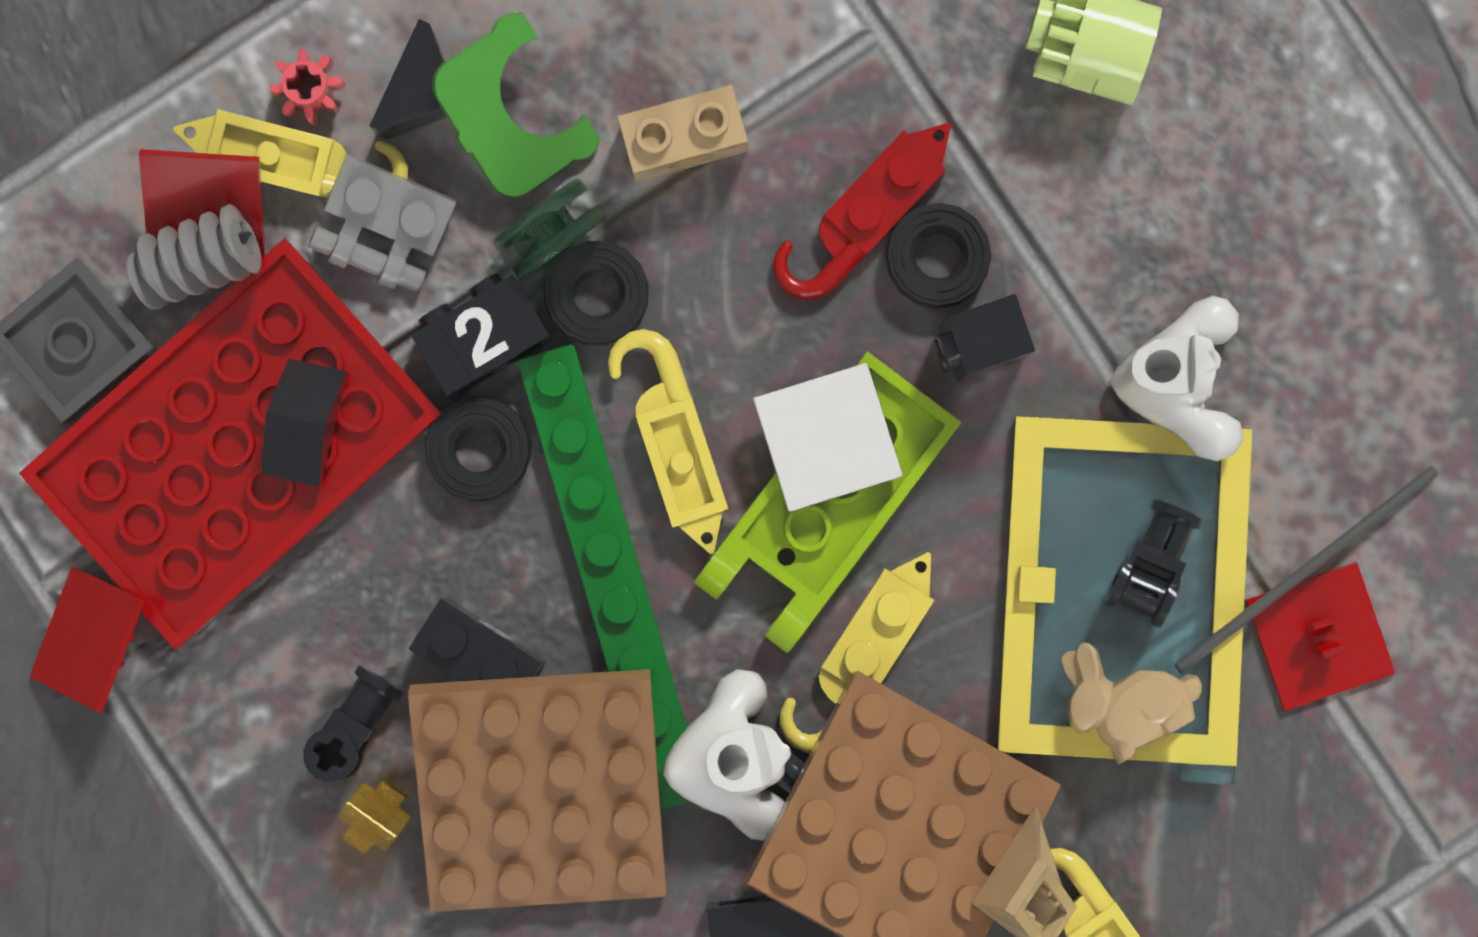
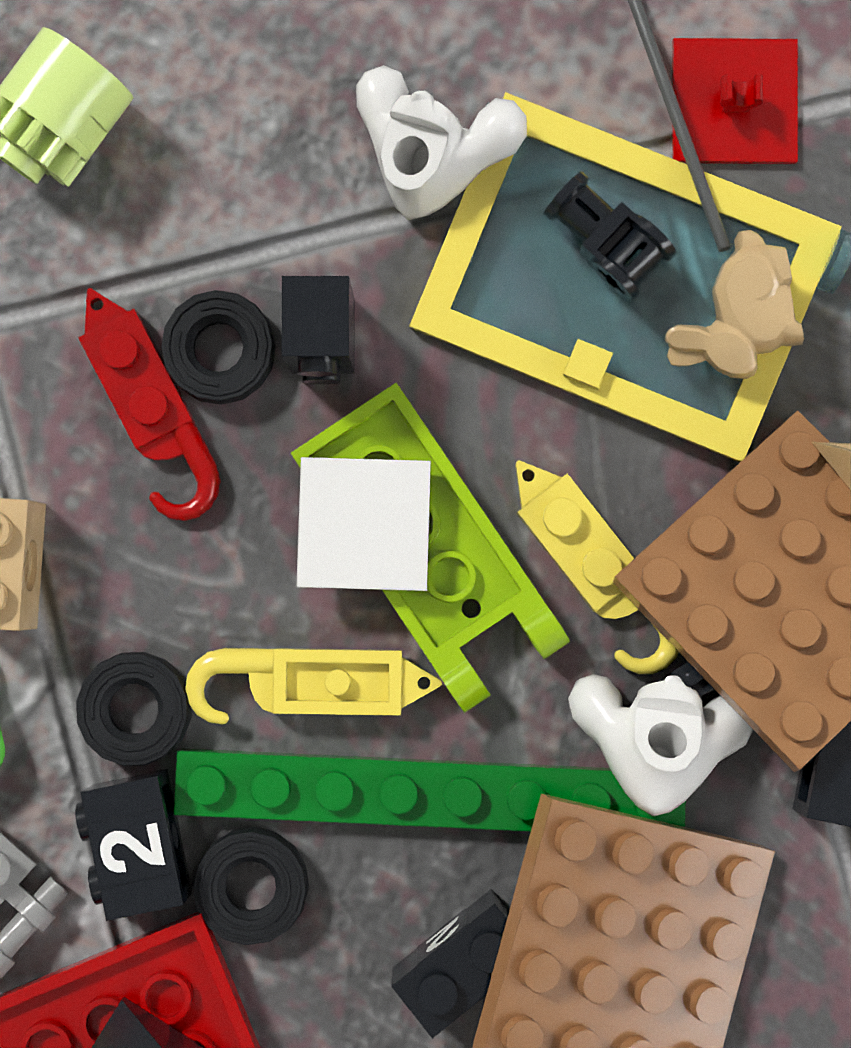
camera: 70 degrees left, 0 degrees up
clear green head [493,178,607,281] -> none

